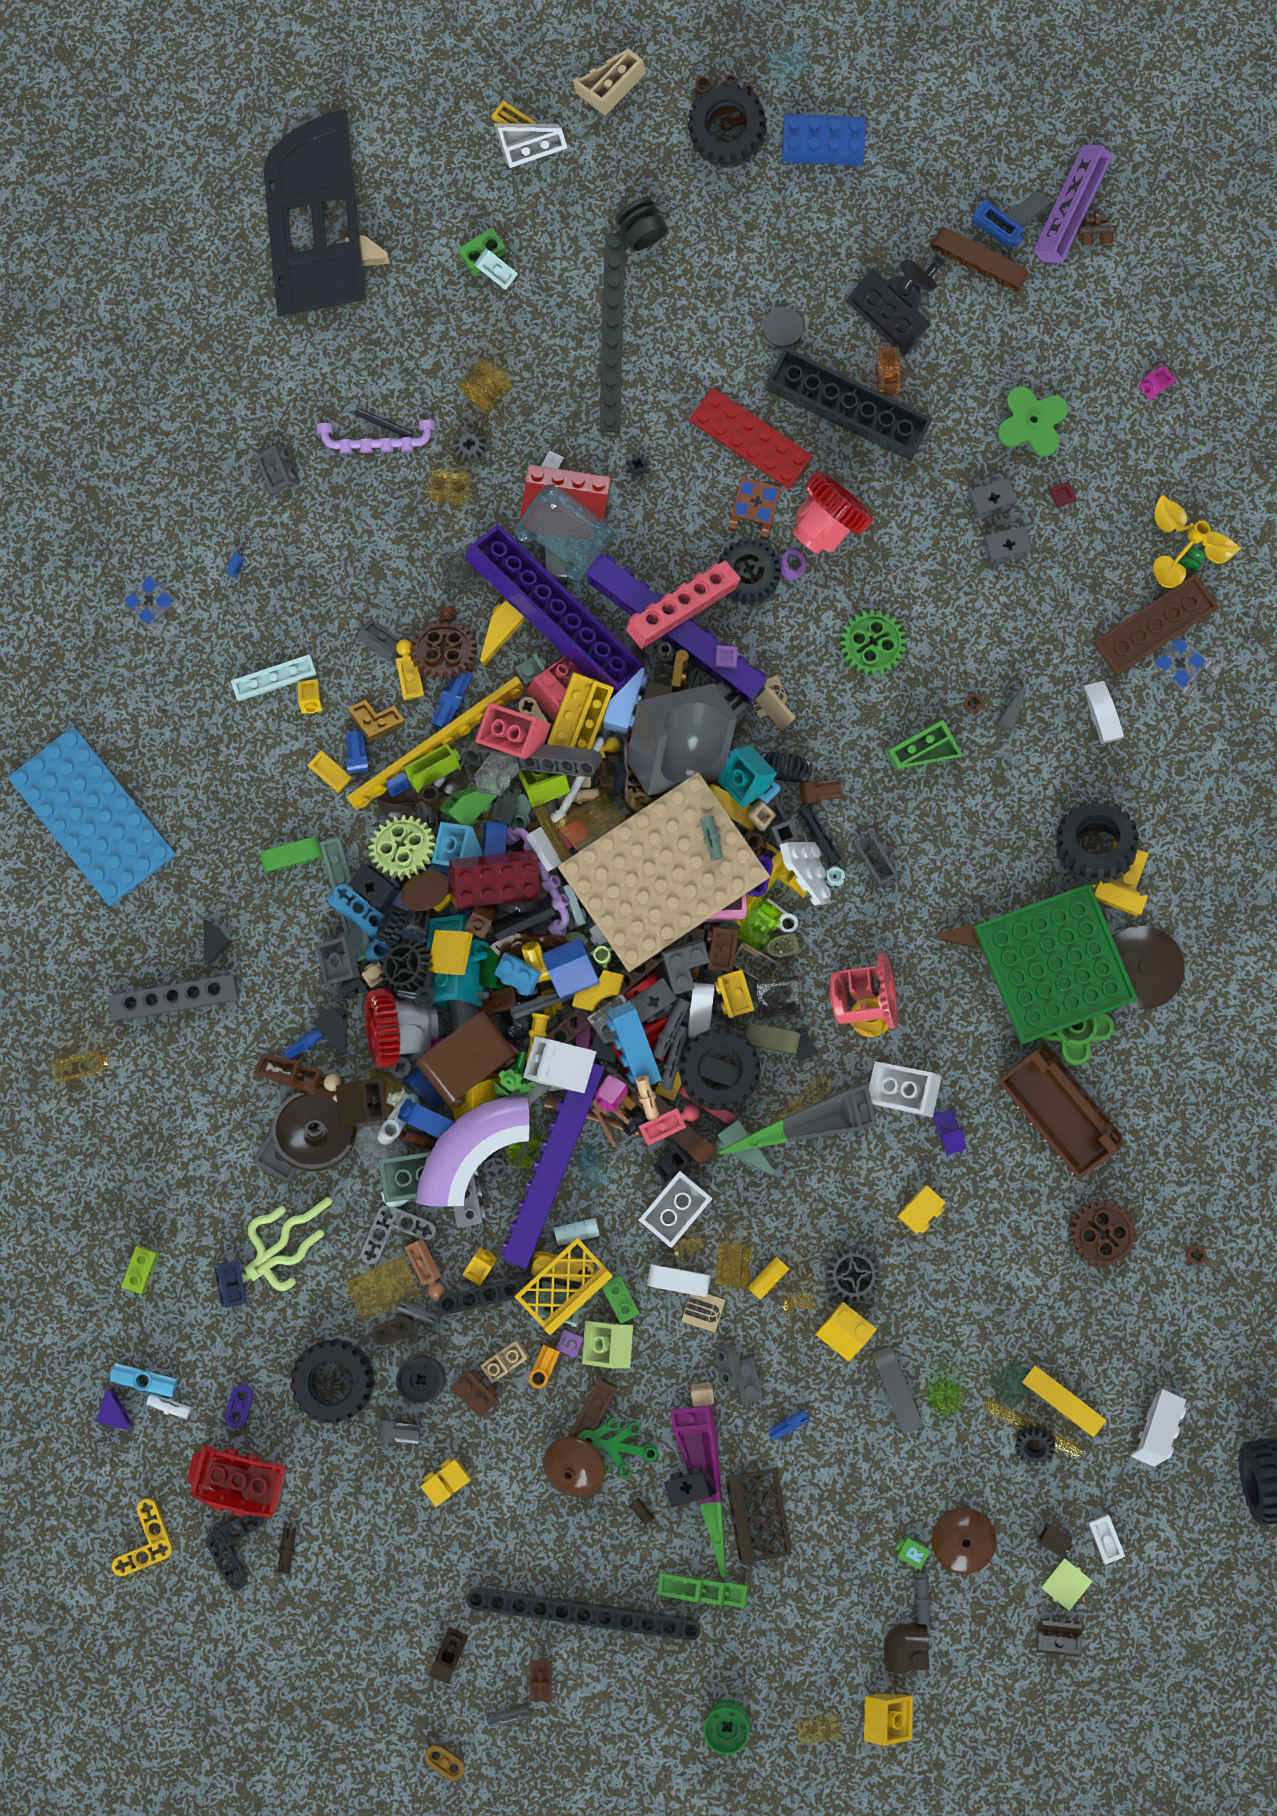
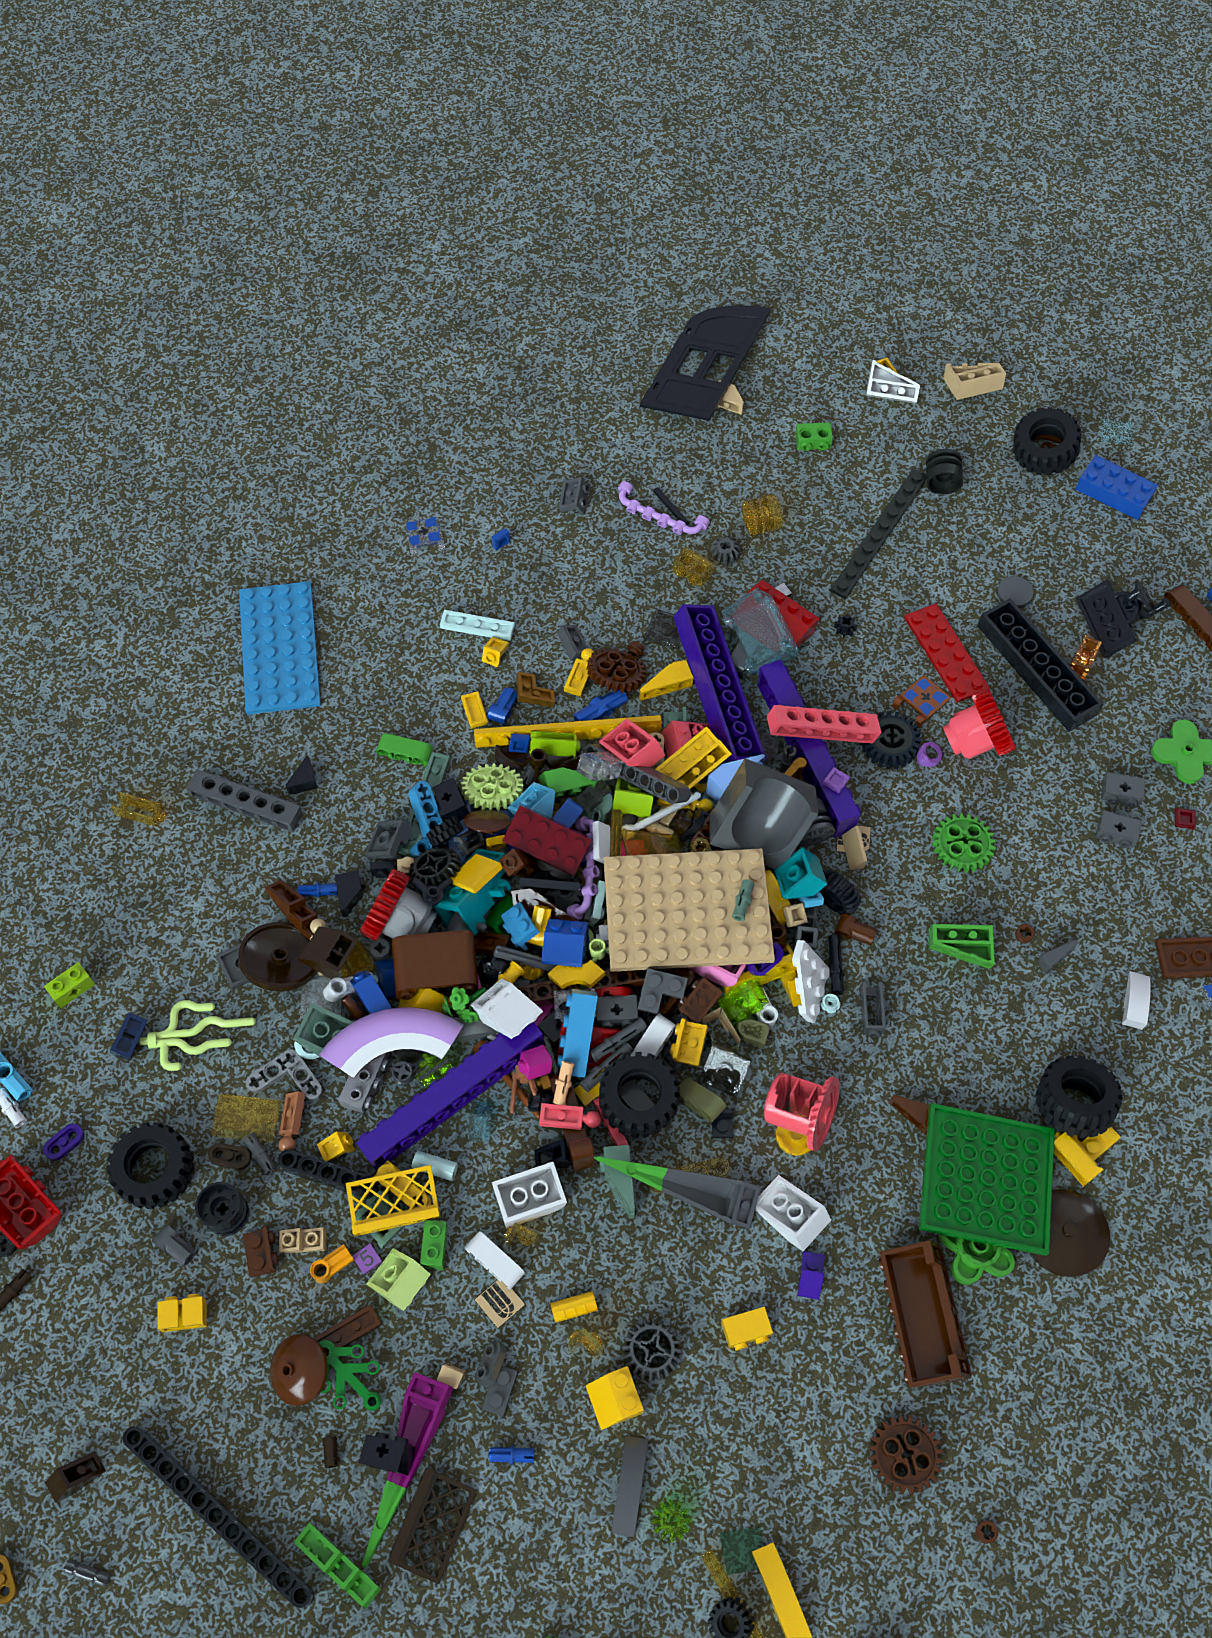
camera: 30 degrees right, 20 degrees down
light aqua plate [474,248,518,290] -> none
reddish brown hips [530,1660,552,1702] -> none
clear yellow bracket [716,1243,752,1288] -> none

